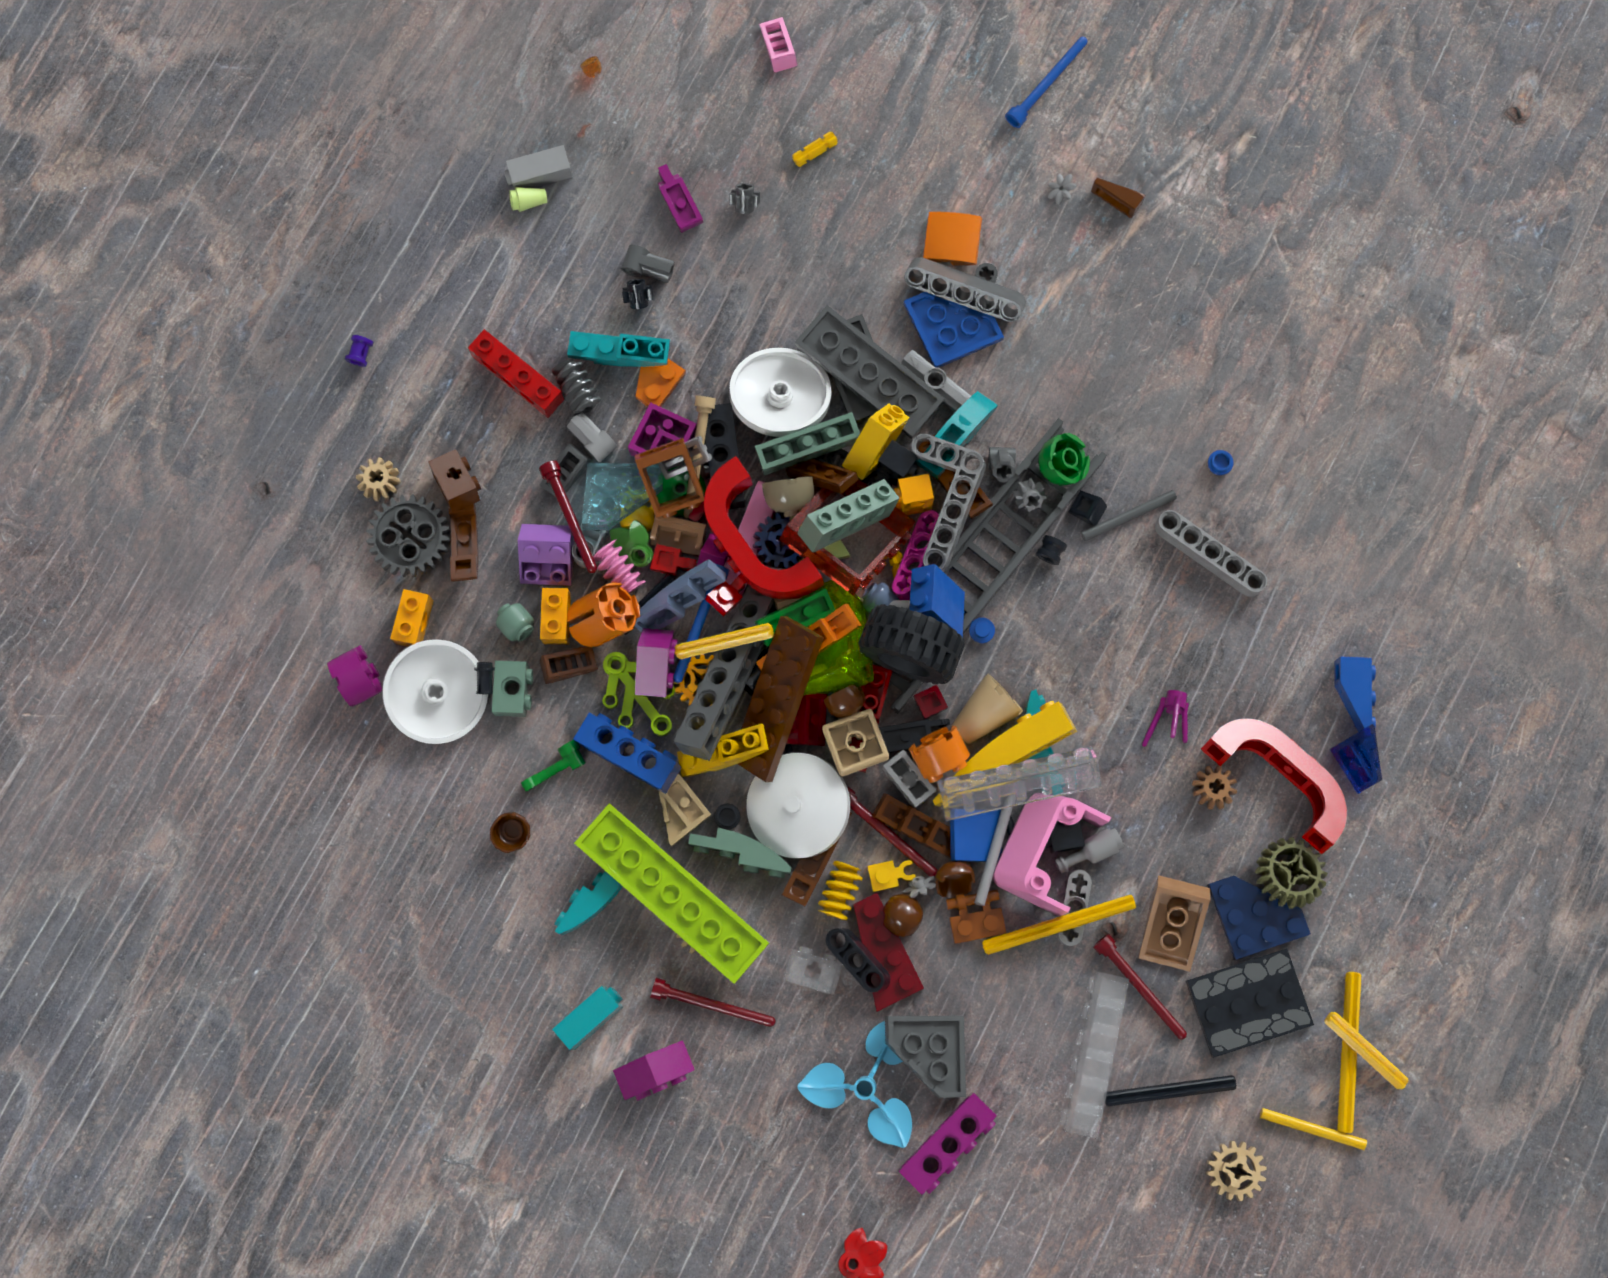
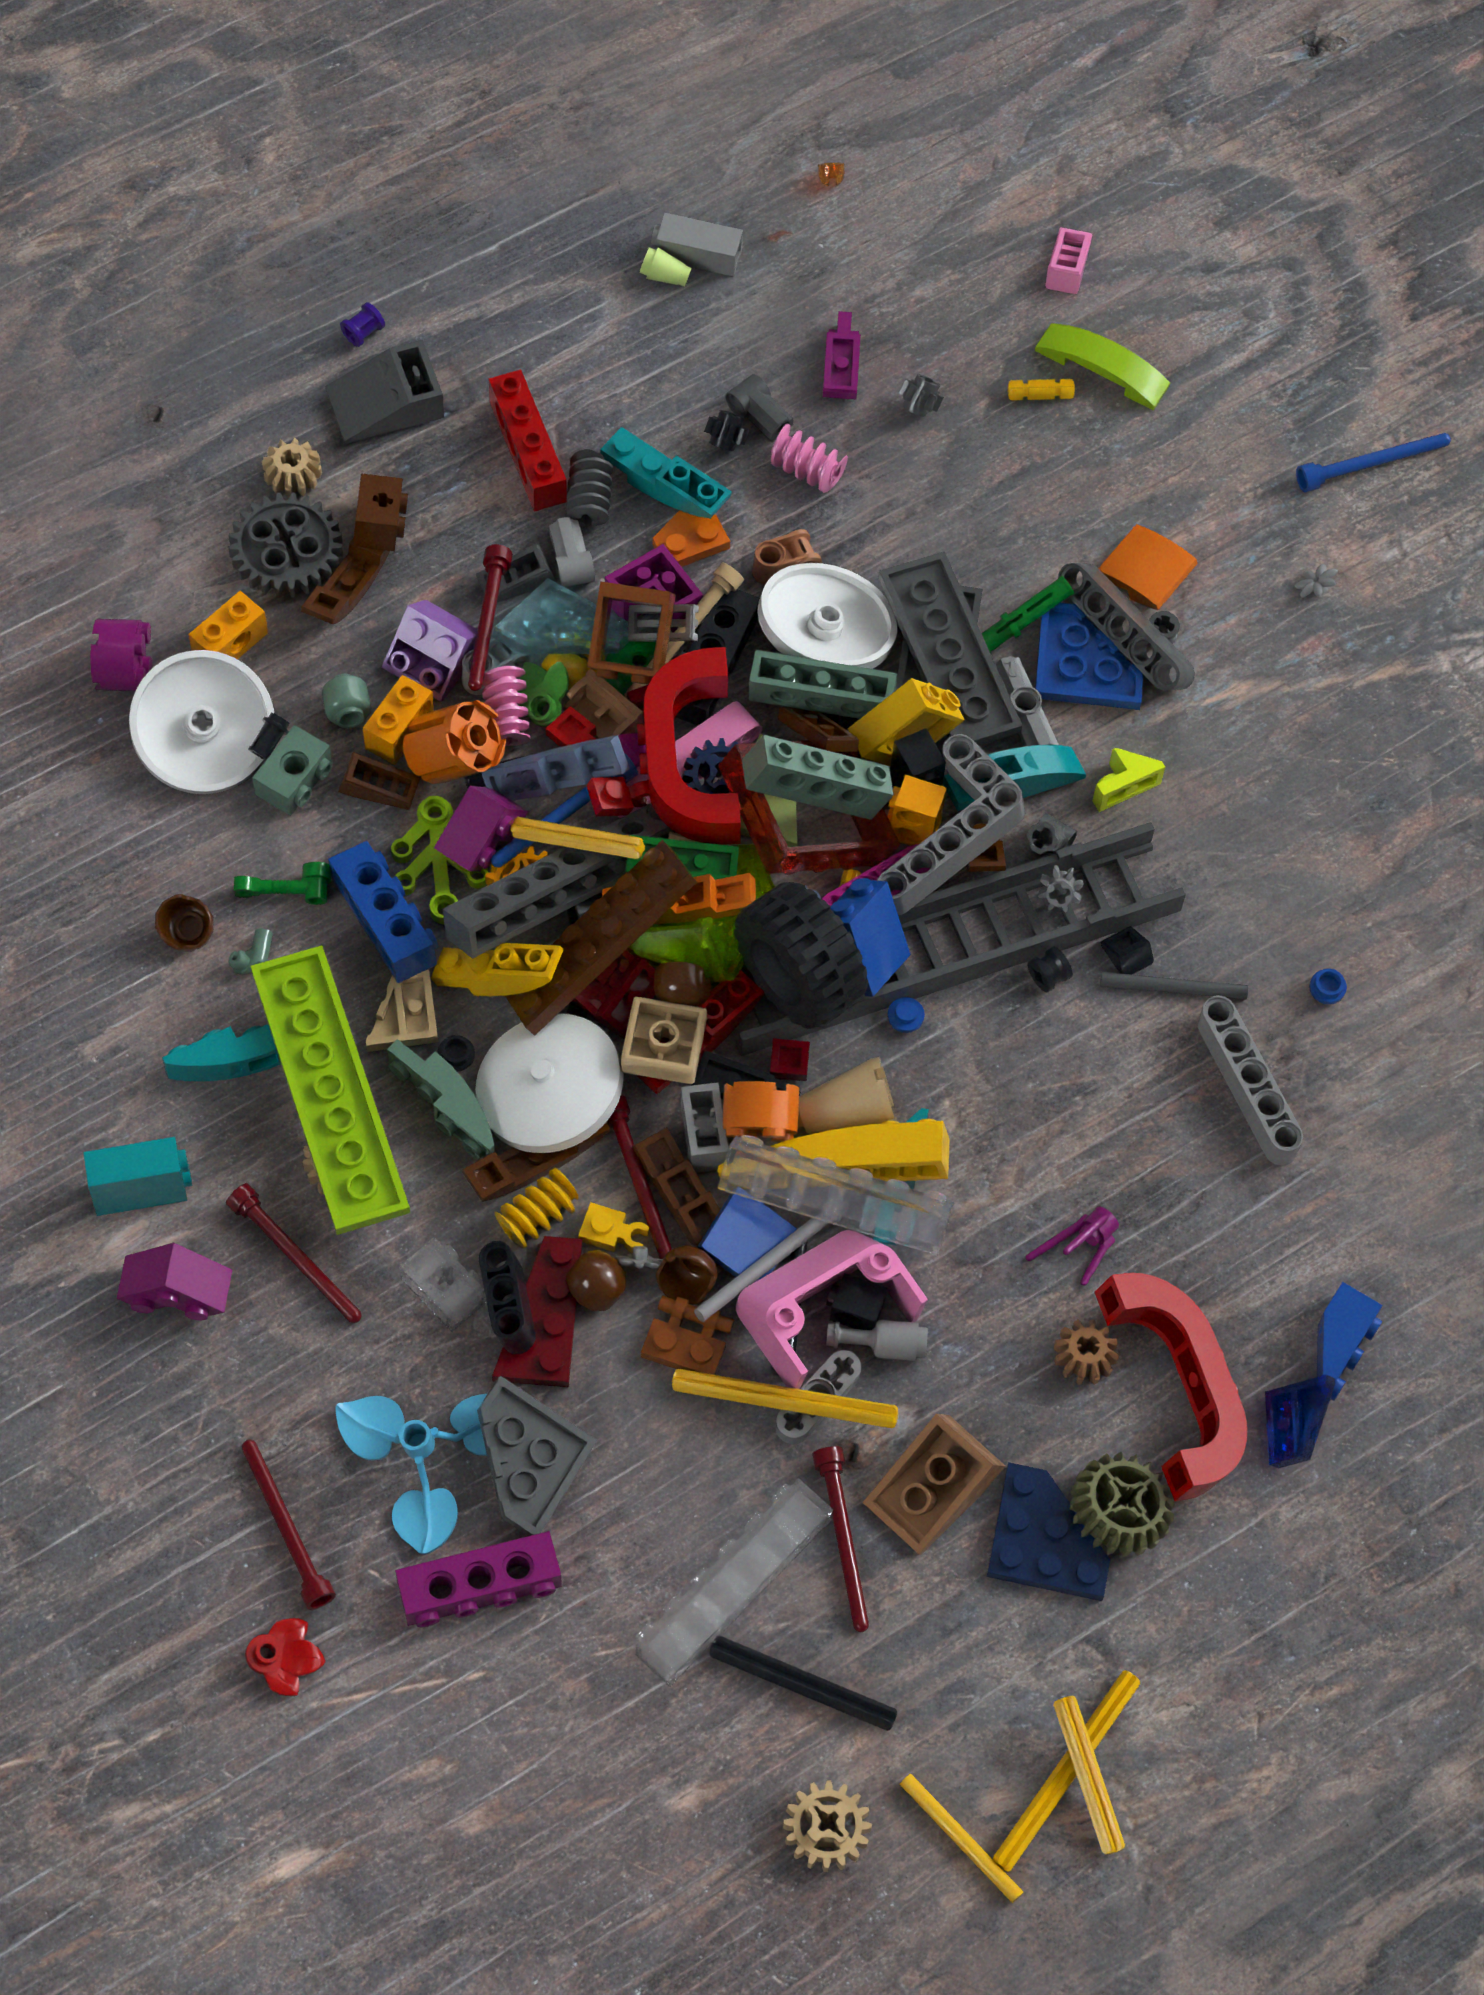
camera: 25 degrees right, 15 degrees down
dark tan cylinder [762,477,814,517] -> none
green cylinder [1038,433,1090,486] -> none
reddish brown slope [1091,178,1146,218] -> none
black plate [1186,948,1314,1058] -> none
none -> sand green arm [228,928,273,975]
none -> dark red piece [242,1439,336,1610]
none -> dark grey slope [325,339,444,444]
none -> nougat piece [752,529,822,585]
none -> bright pink piece [771,424,848,493]
none -> green pin [981,575,1074,653]
none -> lime slope [1035,323,1170,411]
none -> neon yellow slope [1092,748,1165,812]

